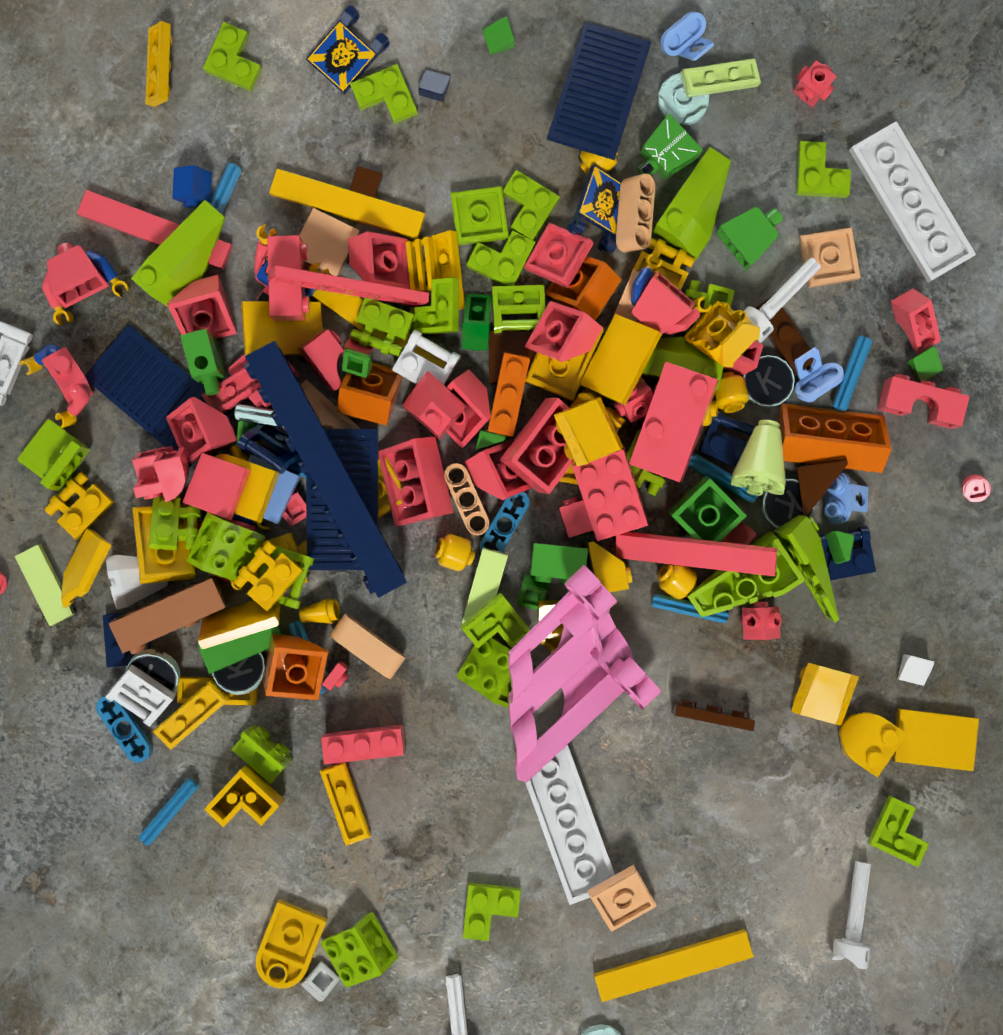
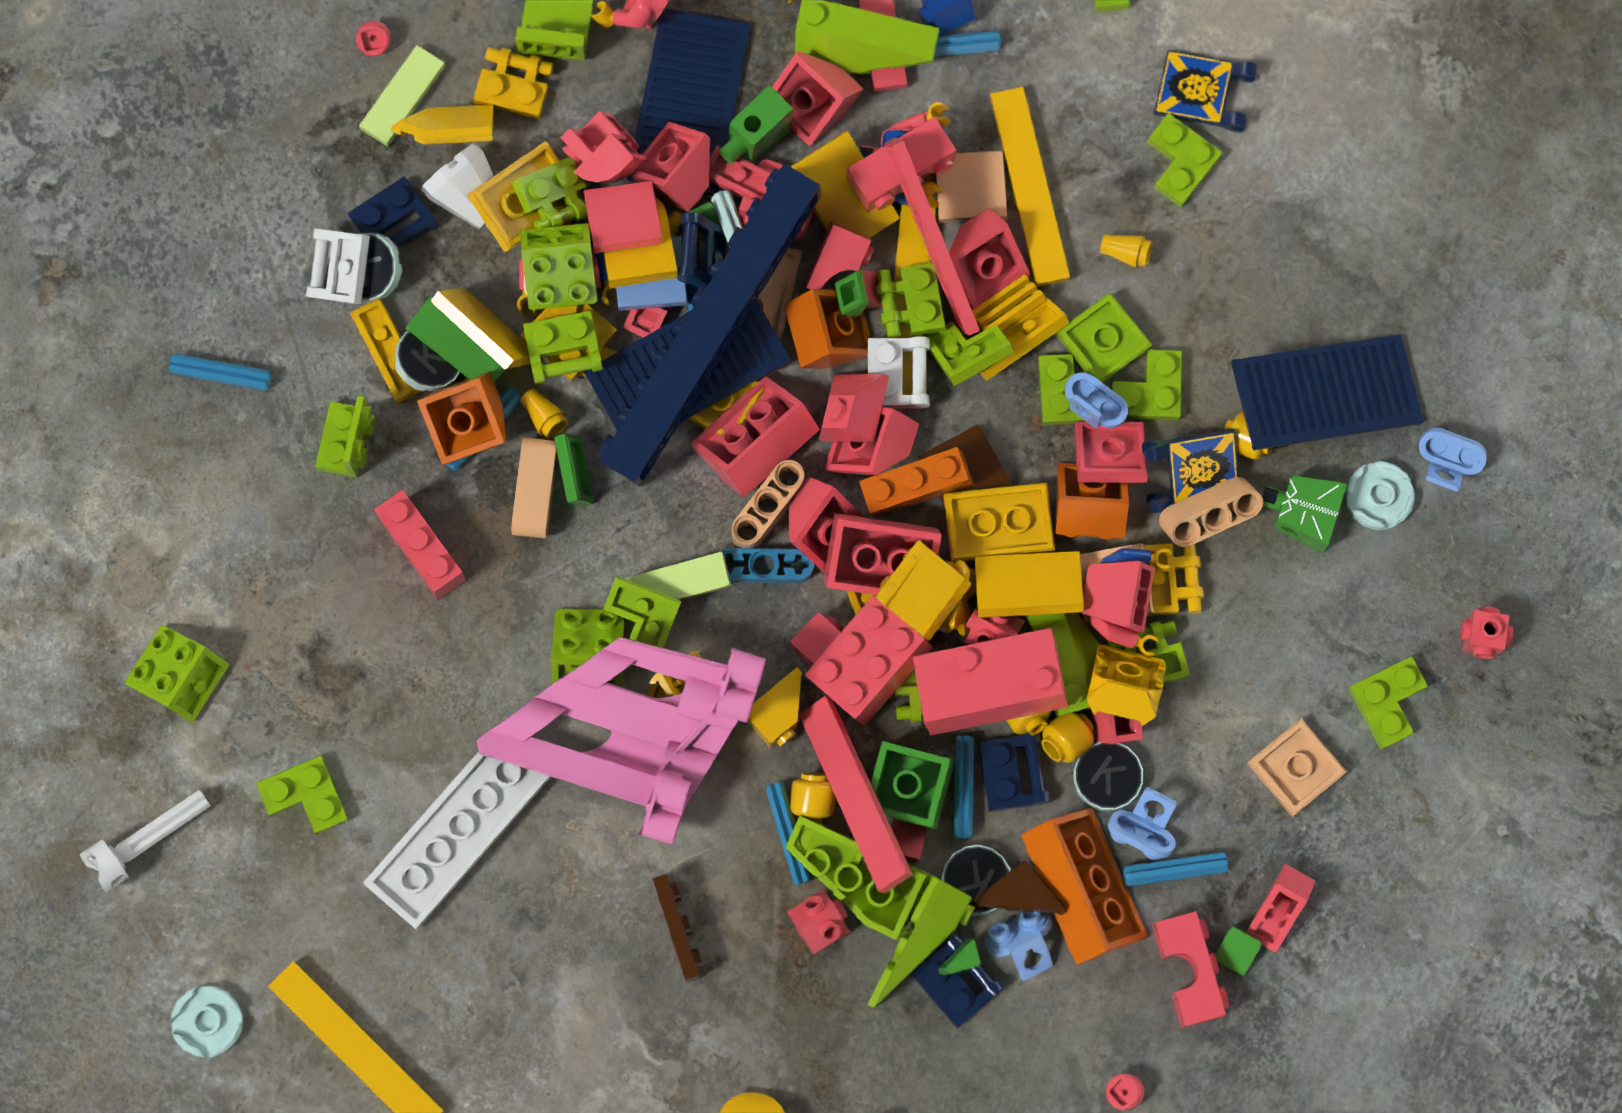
camera: 55 degrees right, 10 degrees down
dark azure beam [96,696,153,763] -> none
nougat brick [109,575,227,655] -> none
yellow tile [153,679,229,750] -> none
yellow brick [204,765,285,828] -> none
yellow plate [233,541,304,611] -> none
yellow tile [256,899,328,988] -> none
white slope [301,961,340,1002] -> none
yellow tile [320,762,371,846] -> none
coral plate [322,661,349,691] -> none
reddish brown tile [350,166,383,198] -> none
slope [418,70,451,102] -> none
yellow head [434,534,475,571] -> none
green slope [462,293,492,351] -> none
bright green slope [476,430,506,450] -> none
bright green slope [482,17,515,55] -> none
lime plate [492,285,546,334] -> none
bright green slope [517,574,549,610] -> none
coral slope [524,301,603,362] -> none
bright green brick [530,543,588,584] -> none
light nougat tile [587,864,657,932] -> none
lime wedge [653,147,731,261] -> none
yellowish green tile [680,58,761,98] -> none
bright green torso [716,207,783,271] -> none
yellowish green cone [731,420,786,496] -> none
white piece [744,257,821,343] -> none
reddish brown plate [755,297,813,375] -> none
yellow slope [791,663,859,725] -> none
white plate [849,121,976,283] -> none
none -> bright green tile [554,433,594,507]
none -> light blue bracket [1065,372,1128,429]
none -> yellow cone [1100,234,1153,269]

